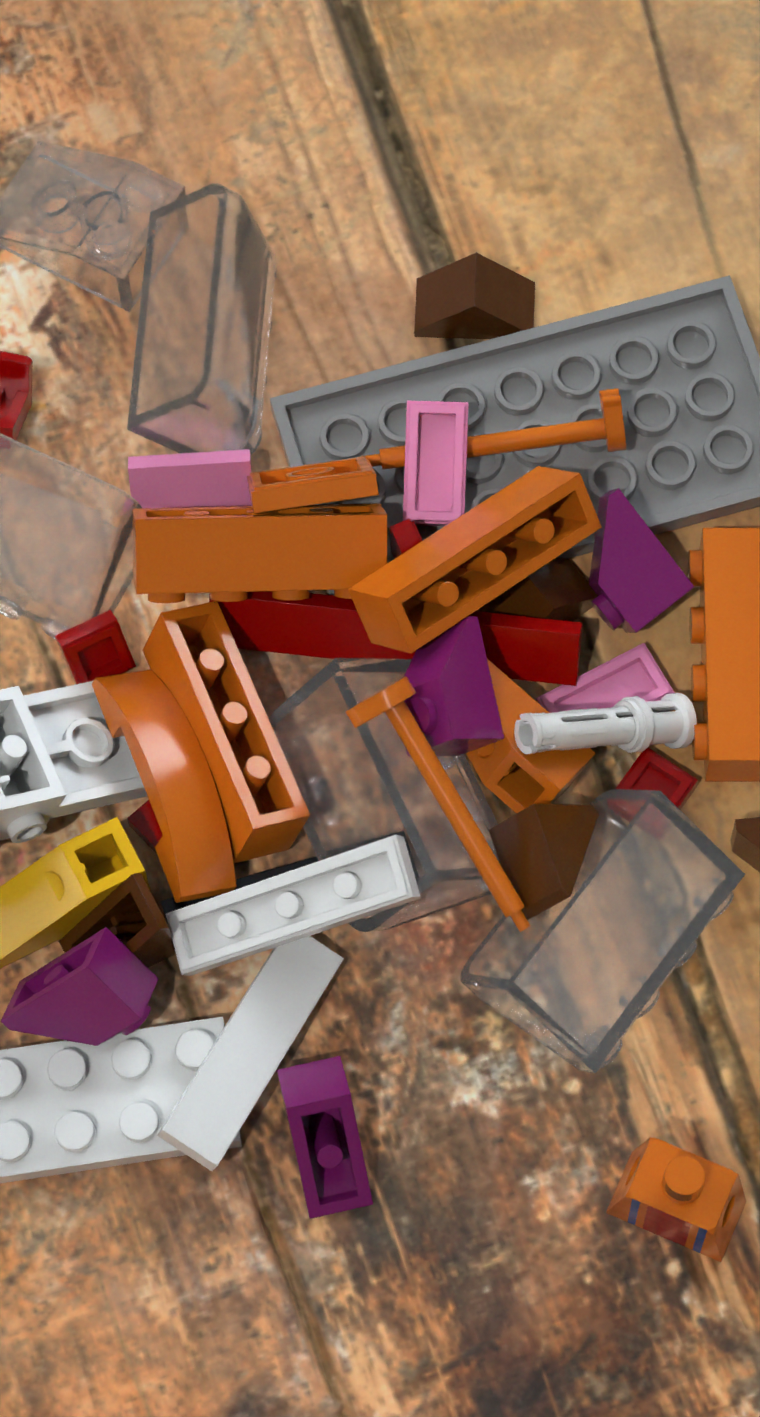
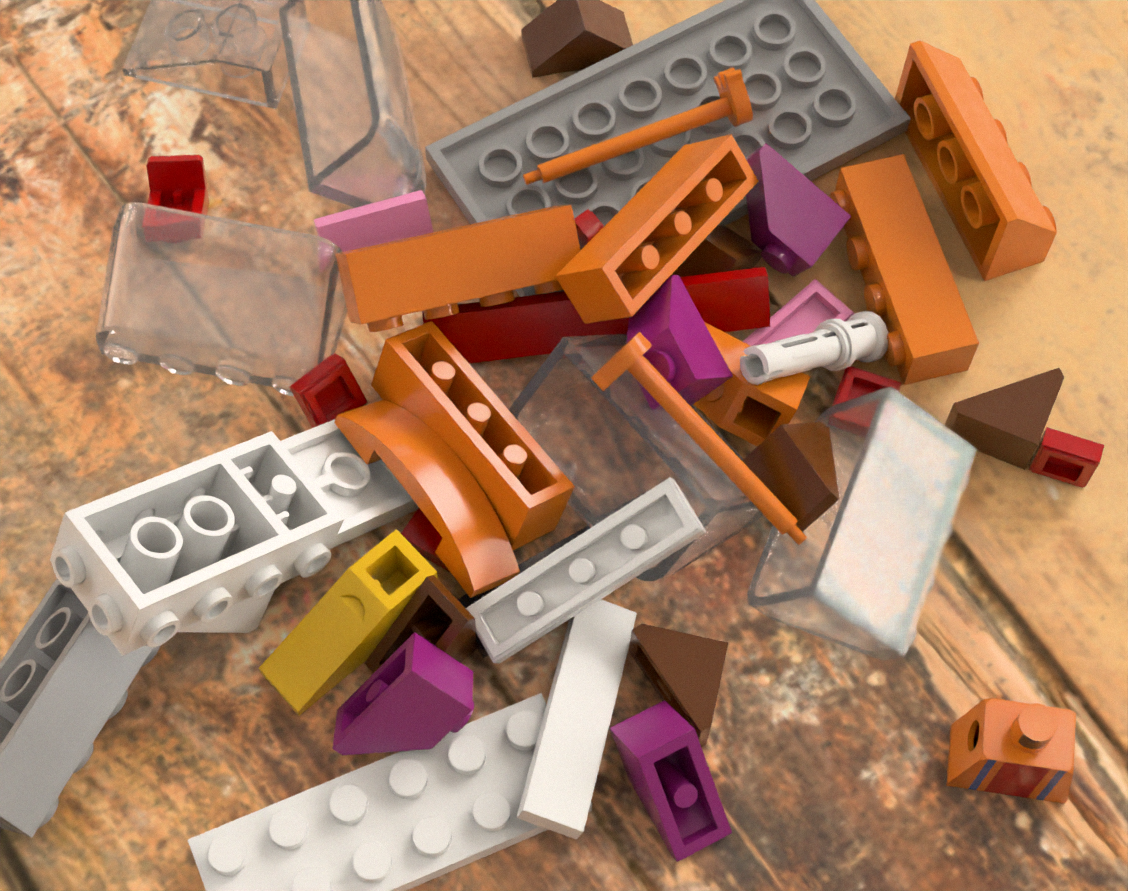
camera: 20 degrees left, 5 degrees down
orange tile [247,456,379,513] -> none
bright pink tile [403,400,469,526] -> none
none -> reddish brown slope [629,624,728,747]

